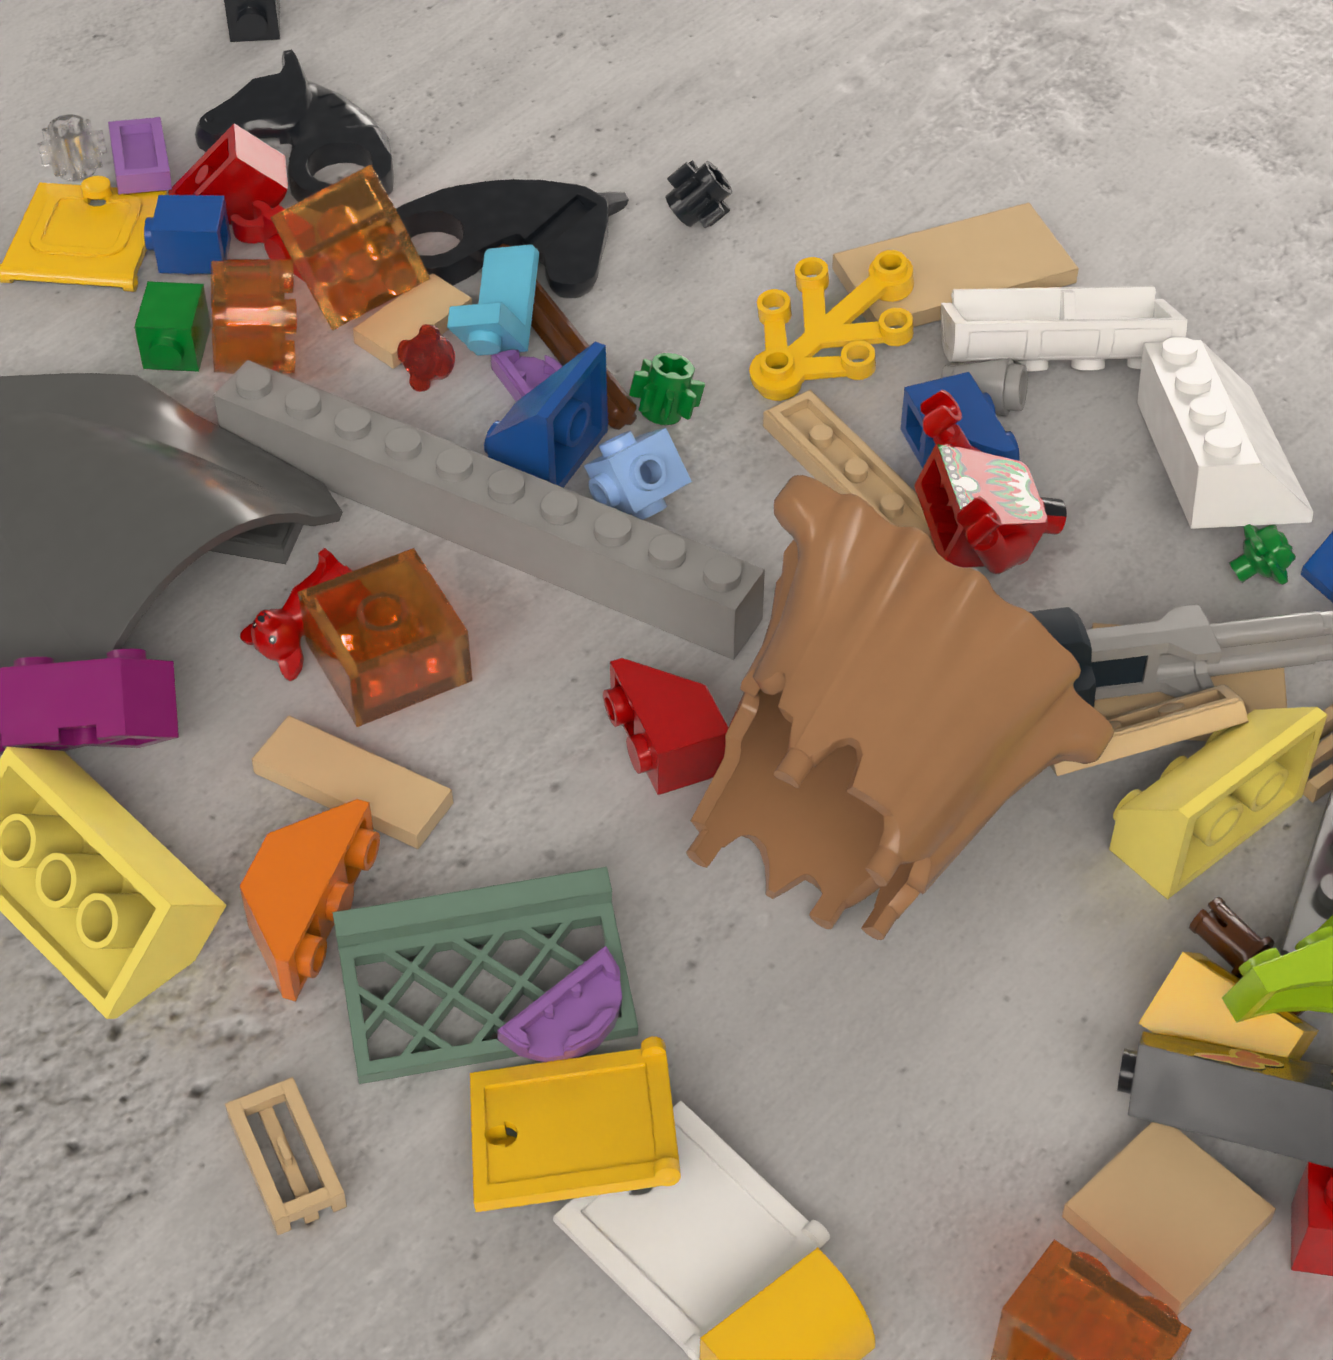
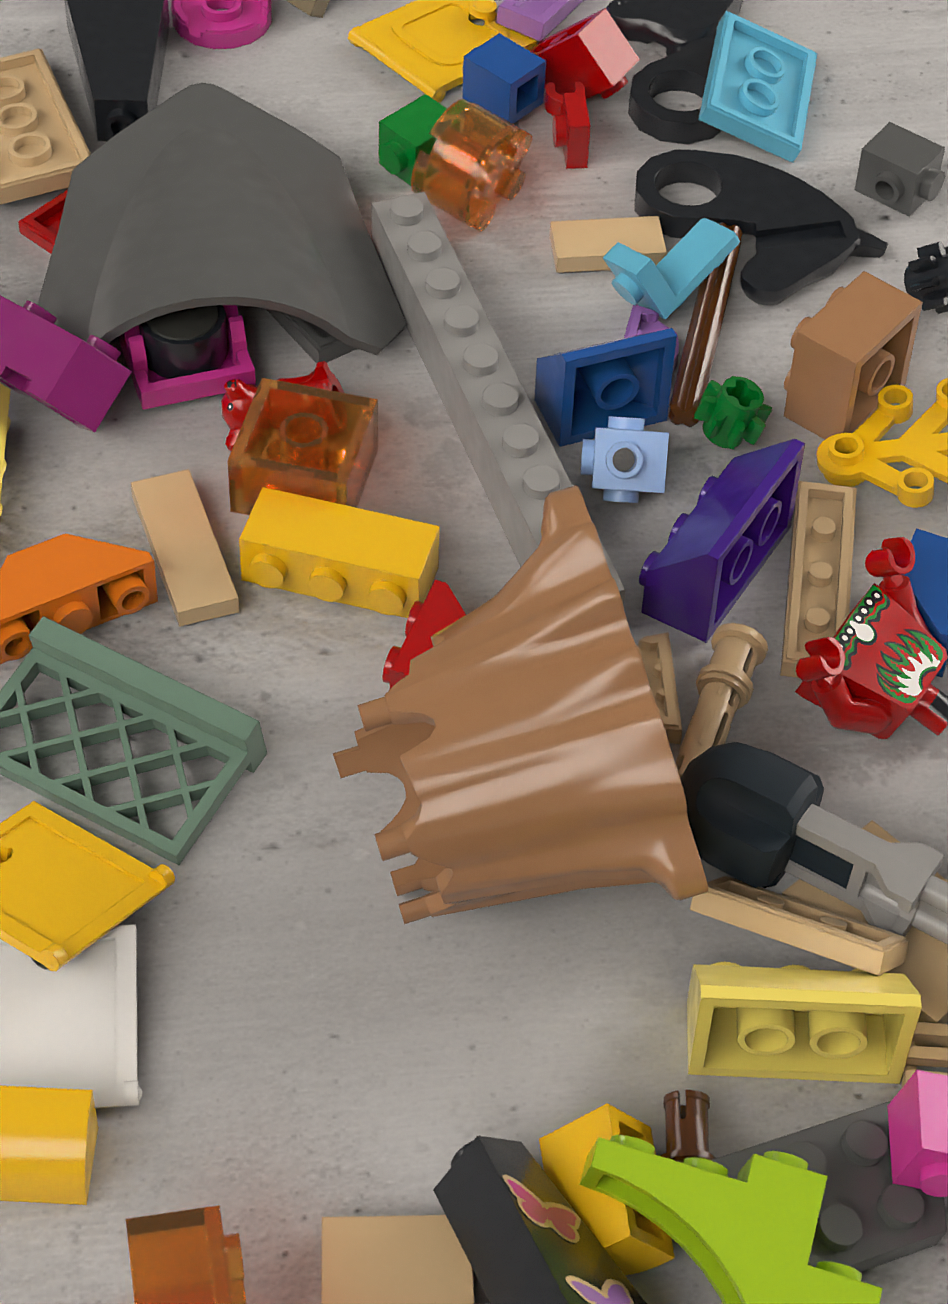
camera: 40 degrees right, 0 degrees up
clear orange brick [270,164,431,331] -> none
clear red plate [397,324,455,392] -> none
medium lavender tile [497,946,622,1062] -> none
none -> piece [118,305,256,410]
none -> yellow brick [239,487,440,618]
none -> dark purple slope [638,439,805,643]
none -> medium azure tile [698,11,817,163]
none -> medium nougat brick [783,271,923,439]
none -> dark grey brick [855,122,945,217]

